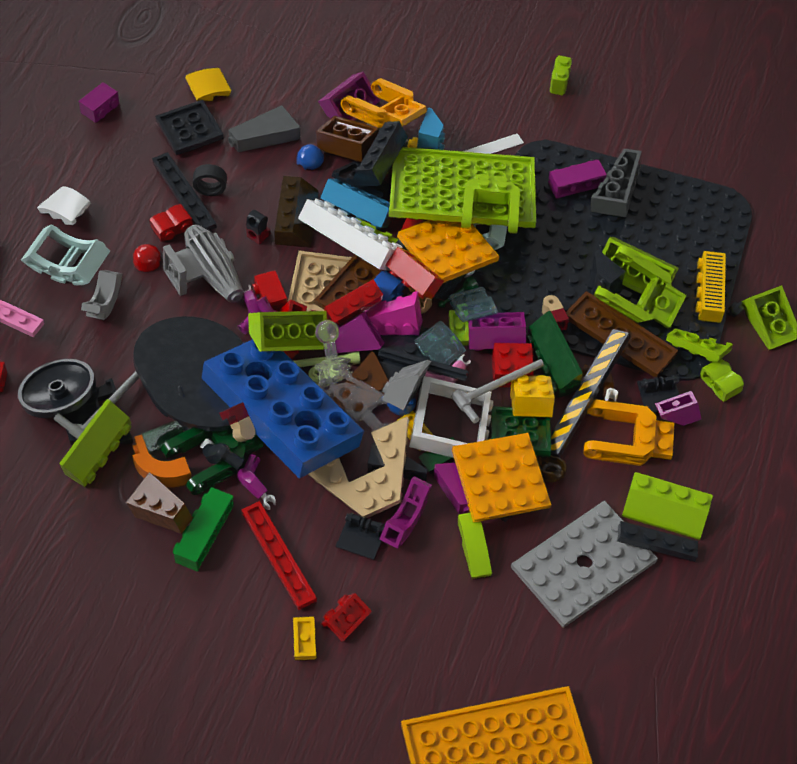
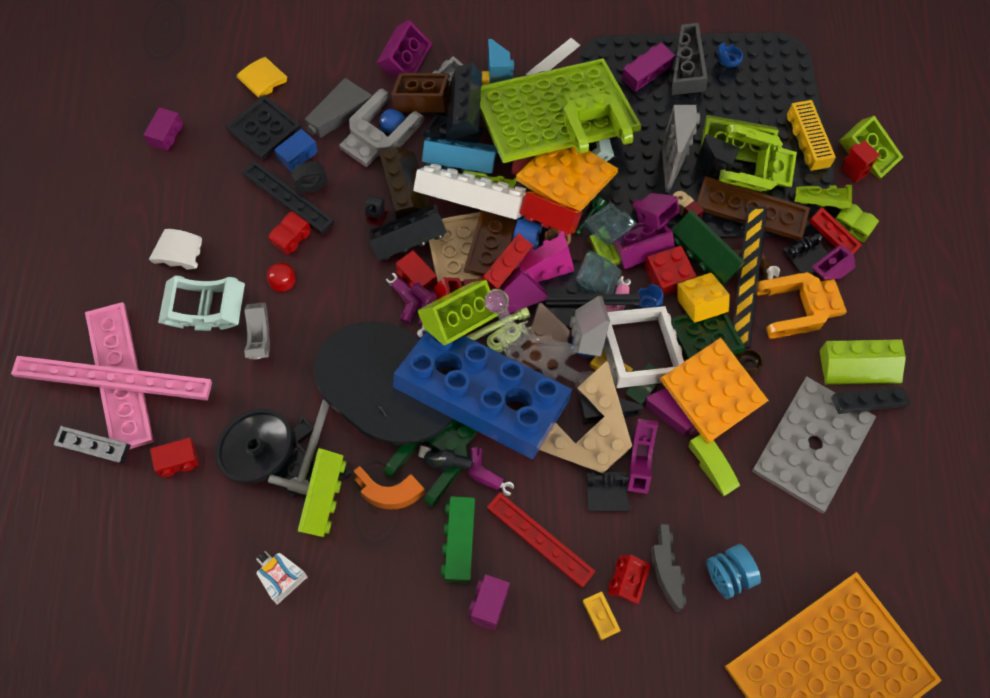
camera: 20 degrees left, 10 degrees up
wedge [126,472,193,534] -> none
clear green plate [141,420,183,452] -> none
light grey piece [163,225,244,303] -> none
leg [219,402,255,442] -> none
light orange plate [341,78,426,128] -> none
light grey bar [451,359,544,423] -> none
black plate [728,301,745,318] -> none
none -> torso [256,551,307,605]
none -> blue brick [274,129,318,172]
none -> light grey plate [339,88,424,168]
none -> black slope [369,203,447,261]
none -> magenta brick [469,574,510,631]
none -> magenta torso [632,193,679,230]
none -> blue hair [636,284,663,309]
none -> dark grey slope [651,524,686,612]
none -> light grey slope [662,105,700,192]
none -> dark azure wheel [706,544,761,599]
none -> blue hair [717,43,743,67]
none -> red plate [808,207,862,254]
none -> red brick [841,140,880,183]

